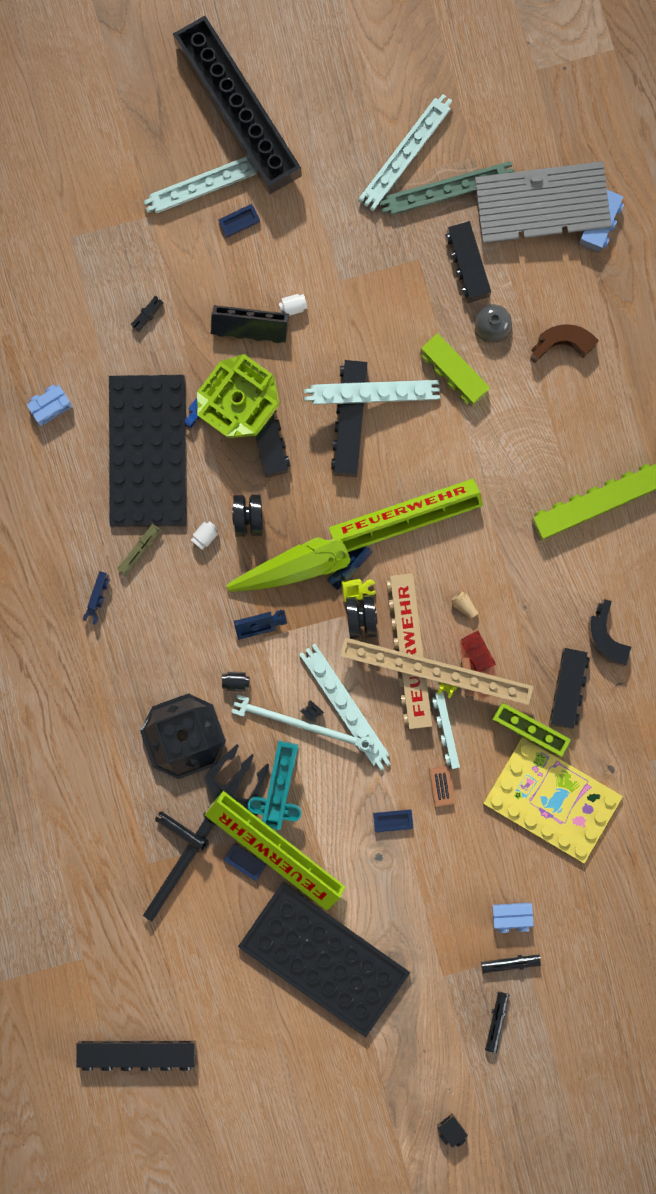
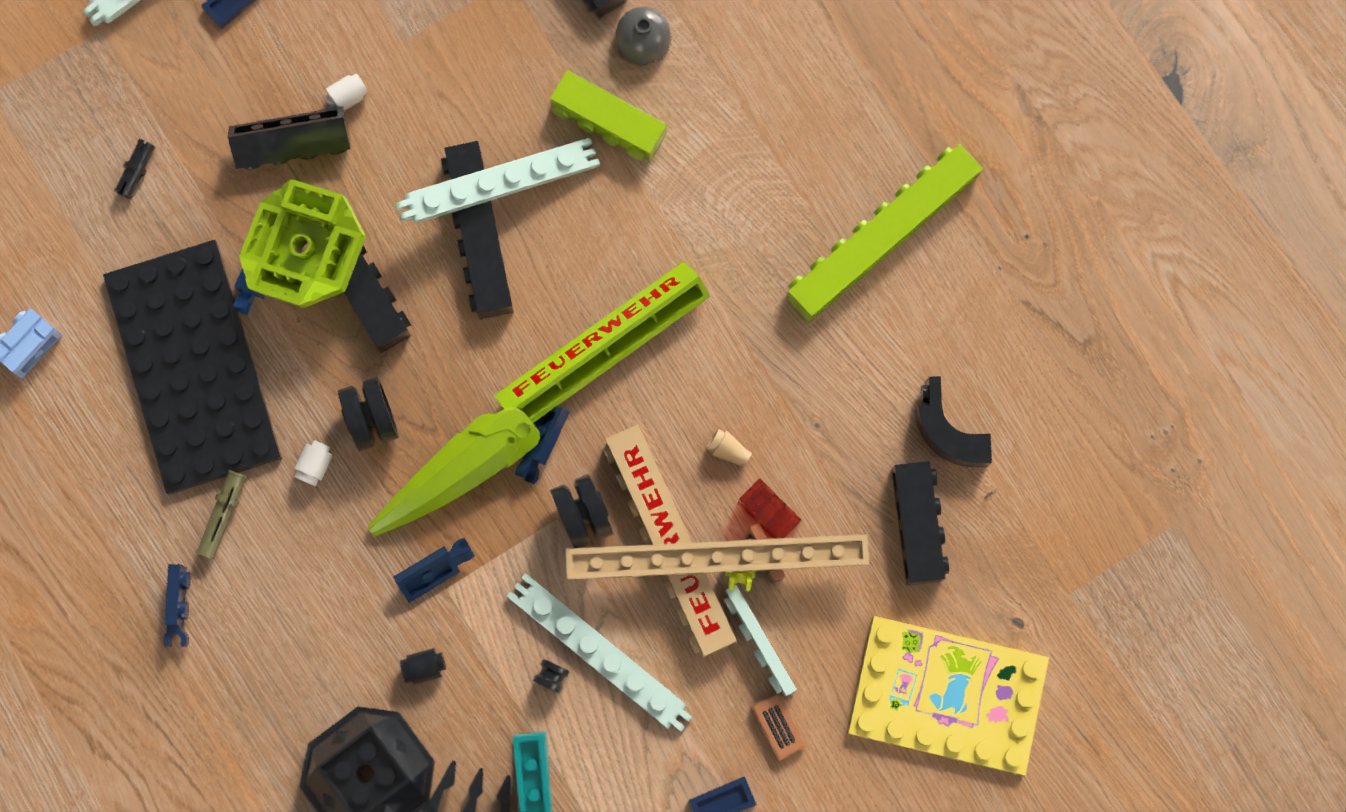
camera: 25 degrees left, 5 degrees down
light aqua hinge [231,694,374,752] -> none
neon yellow plate [341,579,376,602] -> none
lime brick [491,702,571,757] -> none
reddish brown arch [530,324,599,363] -> none

